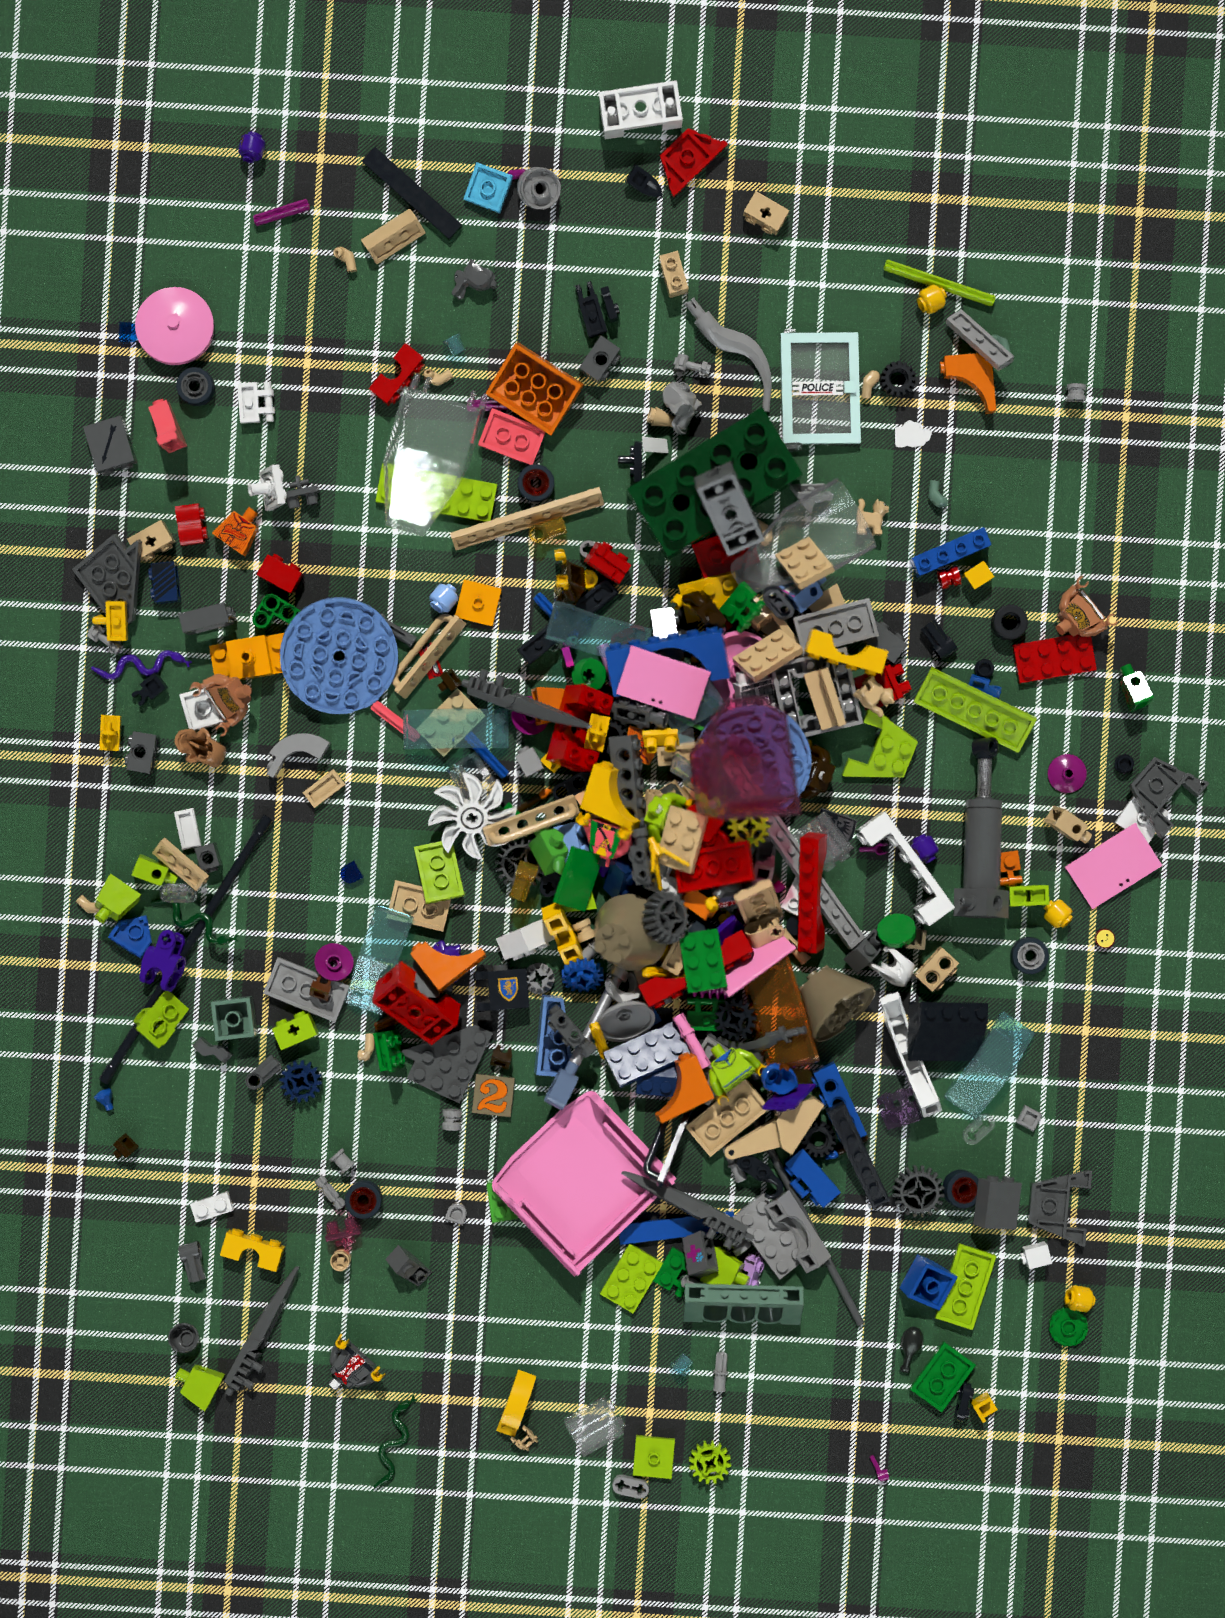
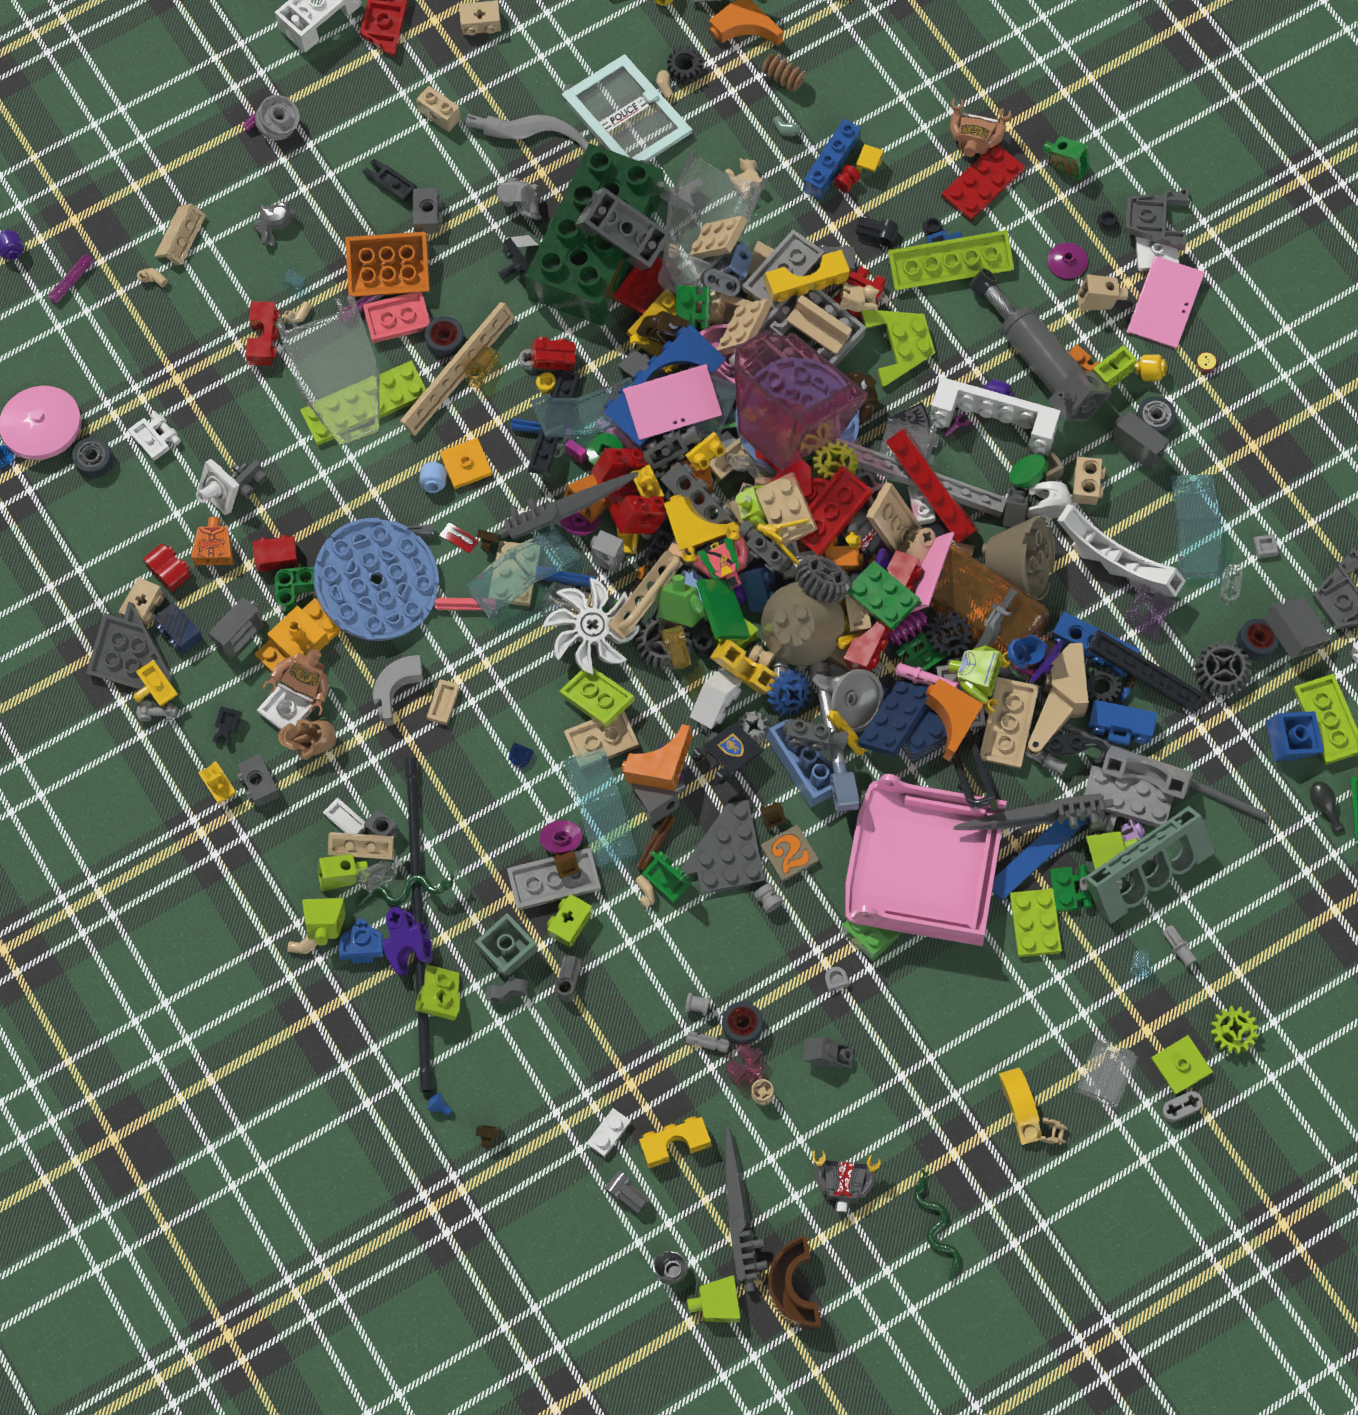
camera: 30 degrees left, 20 degrees down
dark grey brick [83,415,138,476] -> none
dark purple animal [91,650,192,680] -> none
coral arch [148,399,187,453] -> none
dark blue gear [280,1060,323,1103] -> none
black tile [362,147,462,240] -> none
red plate [372,961,461,1045] -> none
tan piece [392,614,466,699] -> none
medium azure plate [463,162,514,214] -> none
dark brown torso [552,549,586,611] -> none
black plate [600,286,620,323] -> none
black plate [624,164,663,197] -> none
tan cone [647,407,676,428] -> none
light grey bar [673,354,711,377] -> none
dark grey brick [682,1231,719,1278] -> none
white sticker [895,420,932,447] -> none
black slope [908,1002,988,1061] -> none
black tyre [991,604,1028,640] -> none
none -> medium nougat piece [761,53,806,92]
none -> reddish brown brick [768,1236,821,1330]
none -> dark grey brick [1112,411,1169,472]

